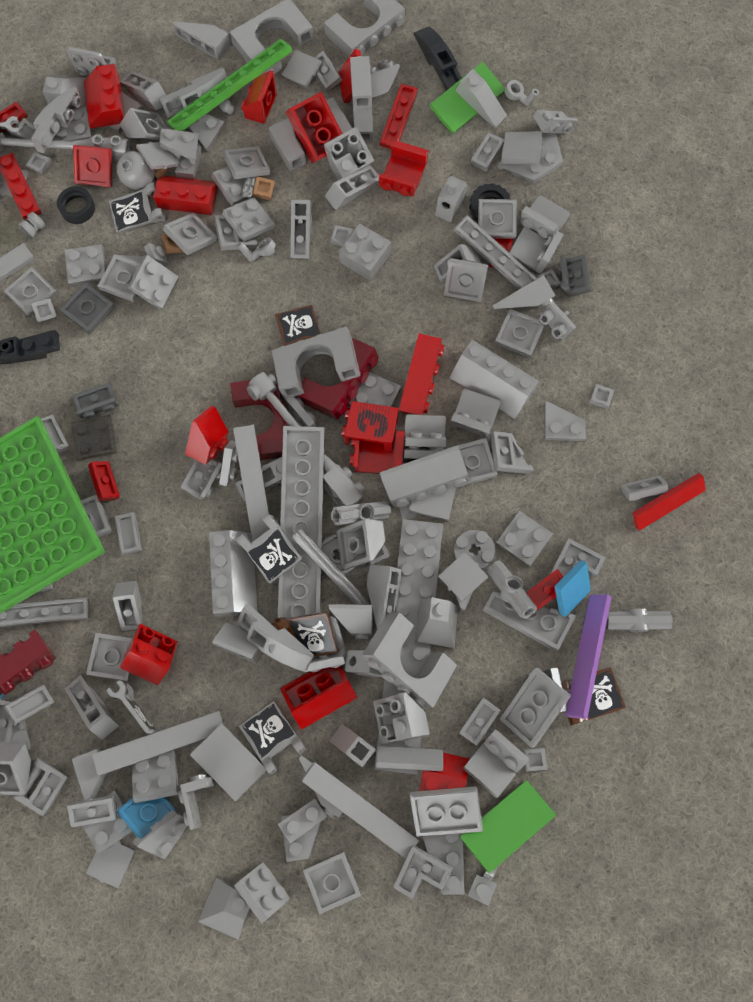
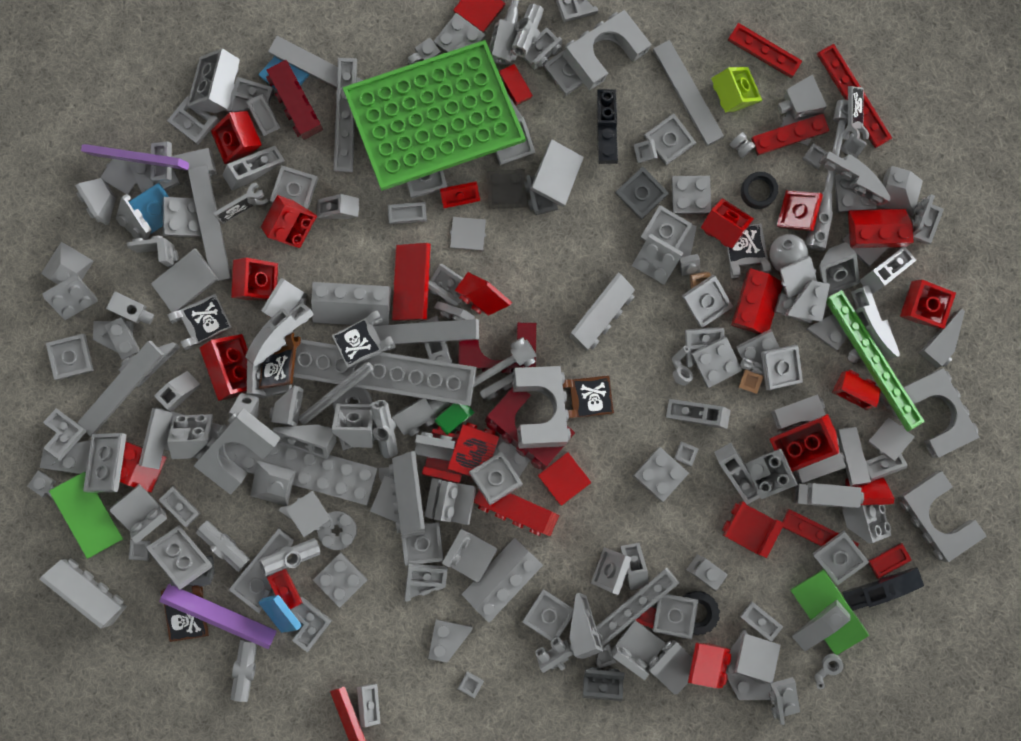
camera: 95 degrees right, 10 degrees up
none -> light grey slope [39,558,127,628]
none -> light grey slope [75,178,116,225]
none -> medium lavender tile [81,144,189,170]
none -> light grey torso [106,291,155,325]
none -> light grey piece [196,520,251,572]
none -> red slope [211,111,262,164]
none -> red slope [231,258,278,301]
none -> red tile [392,243,431,321]
none -> light grey bracket [415,432,456,461]
none -> green slope [435,403,475,435]
none -> light grey piece [450,217,486,251]
none -> light grey tile [469,452,523,505]
none -> light grey tile [530,140,584,207]
none -> red tile [538,452,592,506]
none -> light grey slope [569,272,635,351]
none -> slope [688,643,731,688]
none -> red slope [701,198,754,249]
none -> light grey plate [812,530,869,586]
none -> light grey tile [836,427,871,487]
none -> red tile [868,543,912,579]
none -> red slope [900,280,956,329]

